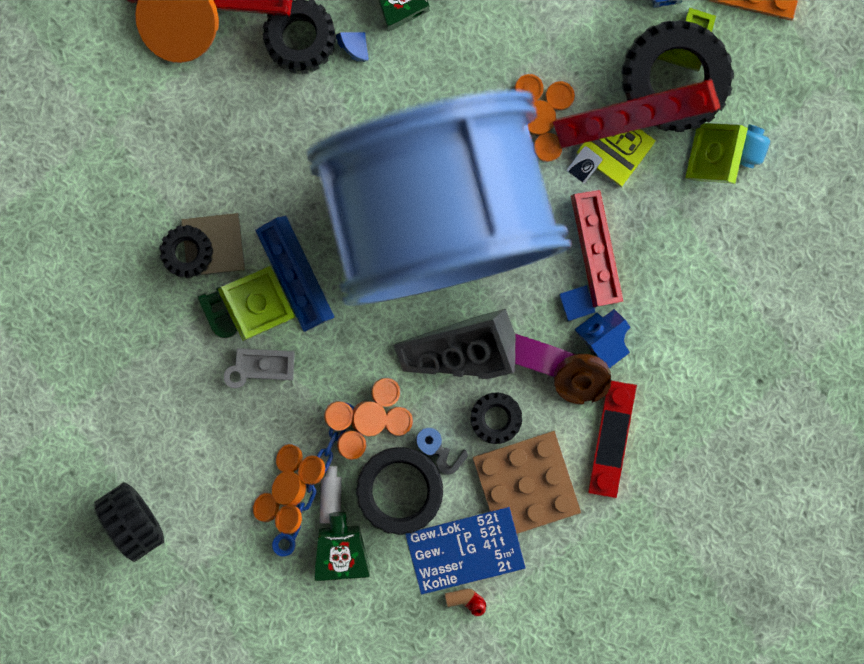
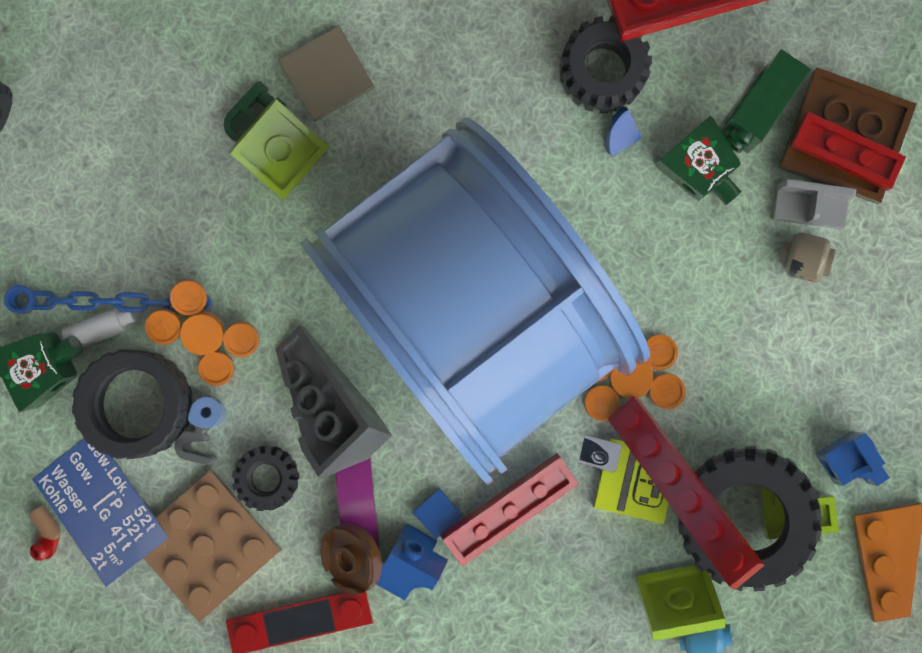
camera: 65 degrees right, 0 degrees up
black tyre [159,225,213,278] -> none
light grey hinge [224,348,295,388] -> none
orange piece [253,444,325,534] -> none
blue slope [255,215,335,332] -> none

